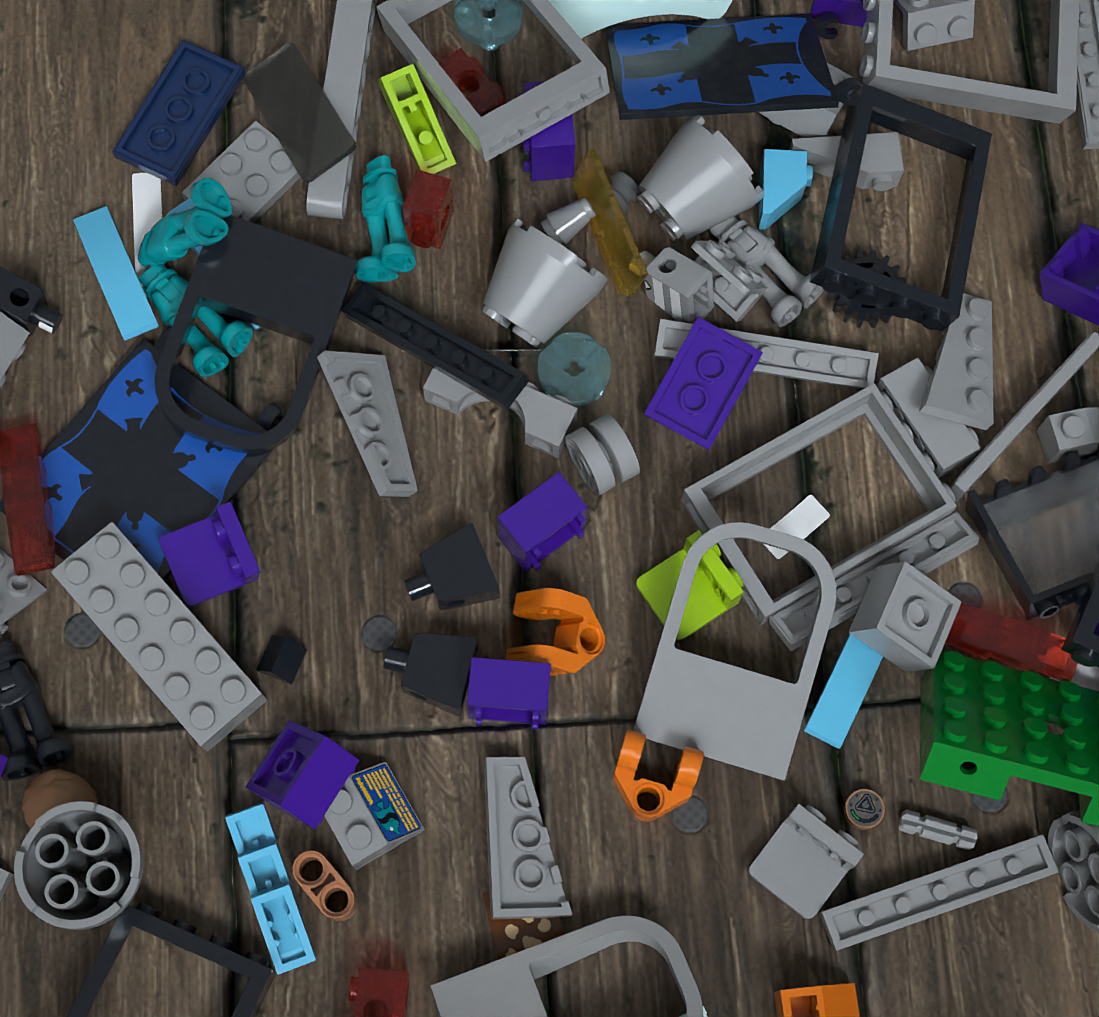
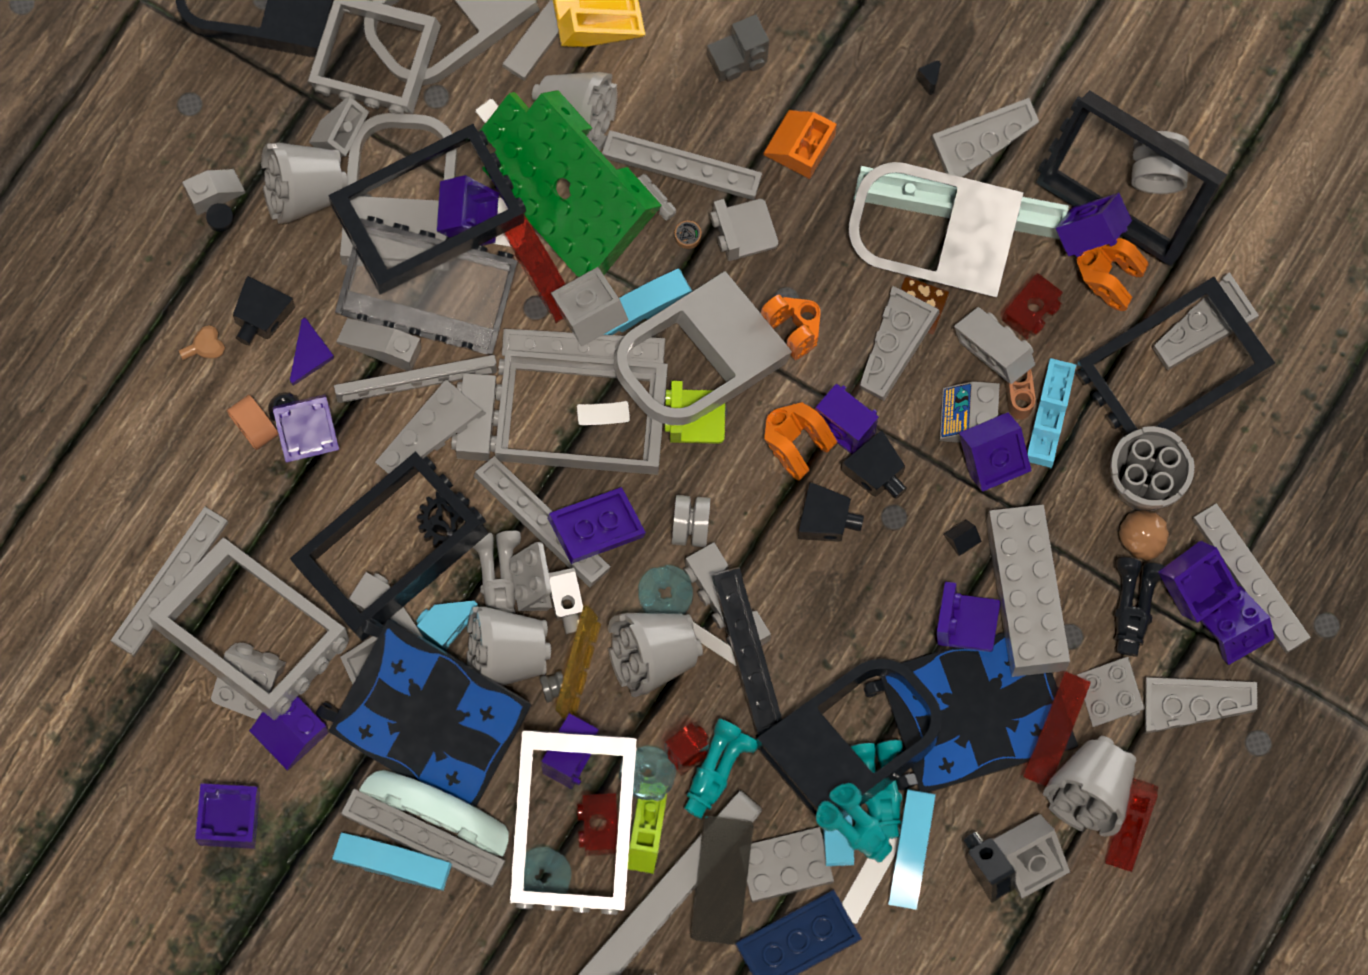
camera: 145 degrees left, 0 degrees up
light grey wing [317,351,418,497] -> none
dark purple container [497,472,588,573] -> none
light grey cone [541,197,597,244] -> none
none -> clear light blue plate [619,746,676,801]
none -> light grey brick [954,307,1035,384]

